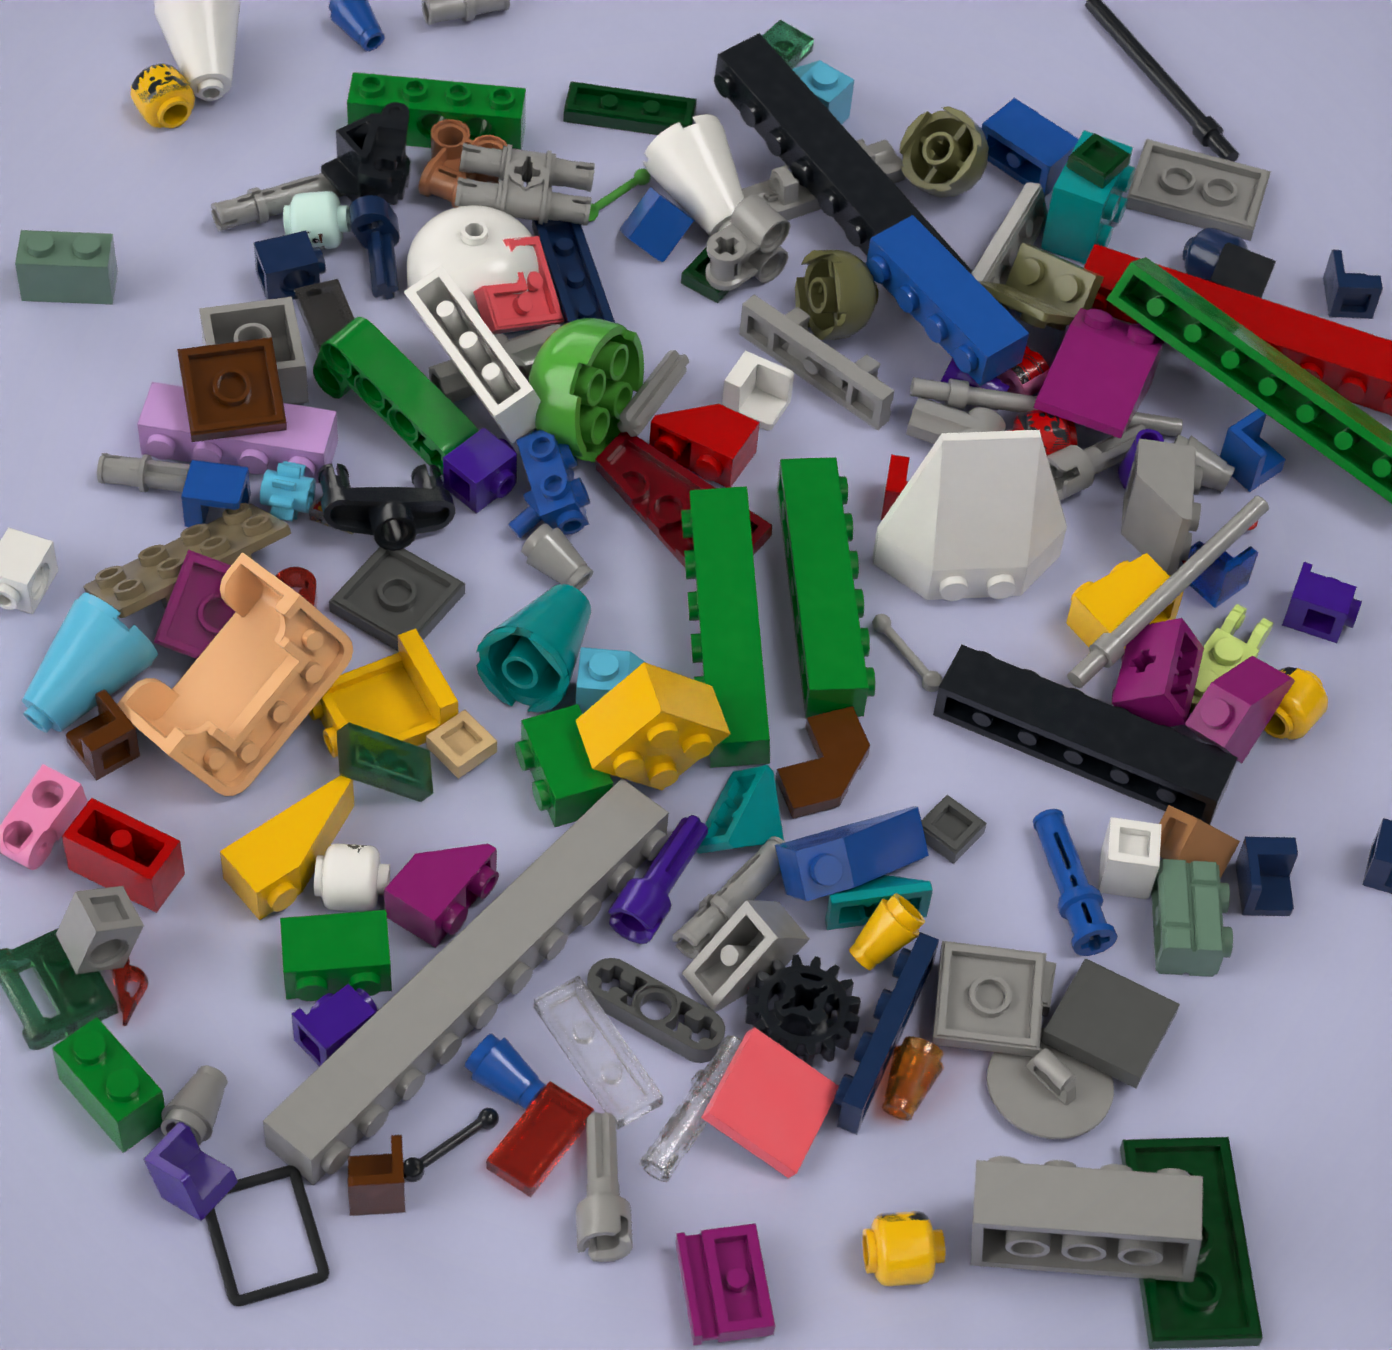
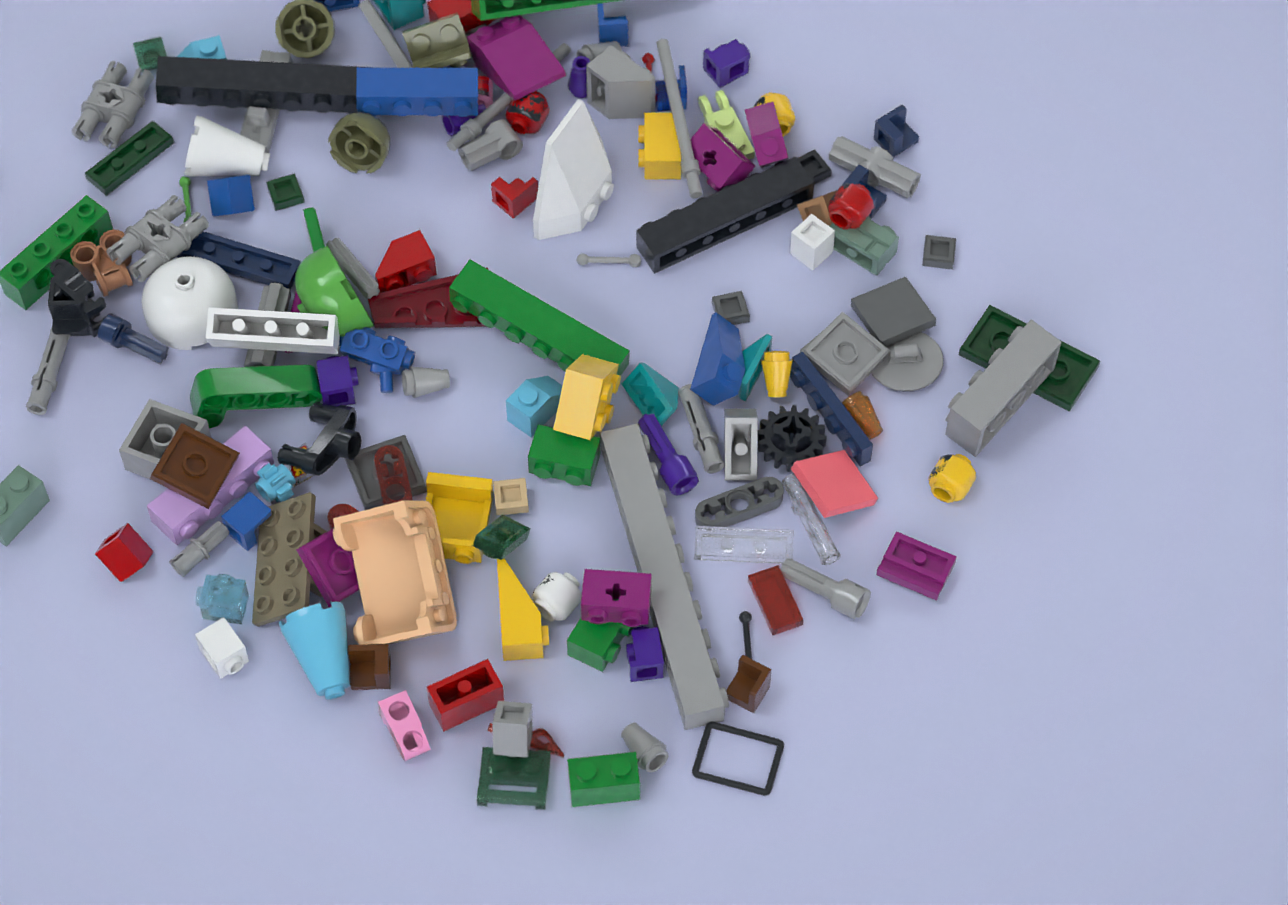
camera: 50 degrees left, 5 degrees up
dark purple panel [143,1122,238,1221] -> none
dark blue brick [253,231,326,300] -> none
light aqua head [283,191,351,250] -> none
clear smoke tile [294,279,354,355] -> none
magenta slope [384,844,499,948] -> none
blue cone [464,1033,546,1110] -> none
coral tile [473,236,564,334] -> none
teal cone [476,584,591,713] -> none
light grey piece [705,194,790,291] -> none
white panel [722,350,794,431] -> none
light grey hinge [739,295,894,430] -> none
reddish brown tile [776,706,870,819] -> none
green brick [777,457,875,719] -> none
blue pin [1032,809,1118,956] -> none
light grey piece [1047,424,1146,500] -> none
none -> light grey pin [72,61,154,148]
none -> red panel [95,523,153,582]
none -> clear light blue brick [195,574,249,625]
none -> green tile [303,207,325,252]
none -> clear red beam [374,445,413,506]
none -> magenta brick [581,569,652,627]
none -> black tile [797,149,831,185]
none -> red head [828,183,874,229]
none -> light grey piece [829,136,921,198]
none -> dark grey tile [922,235,956,270]

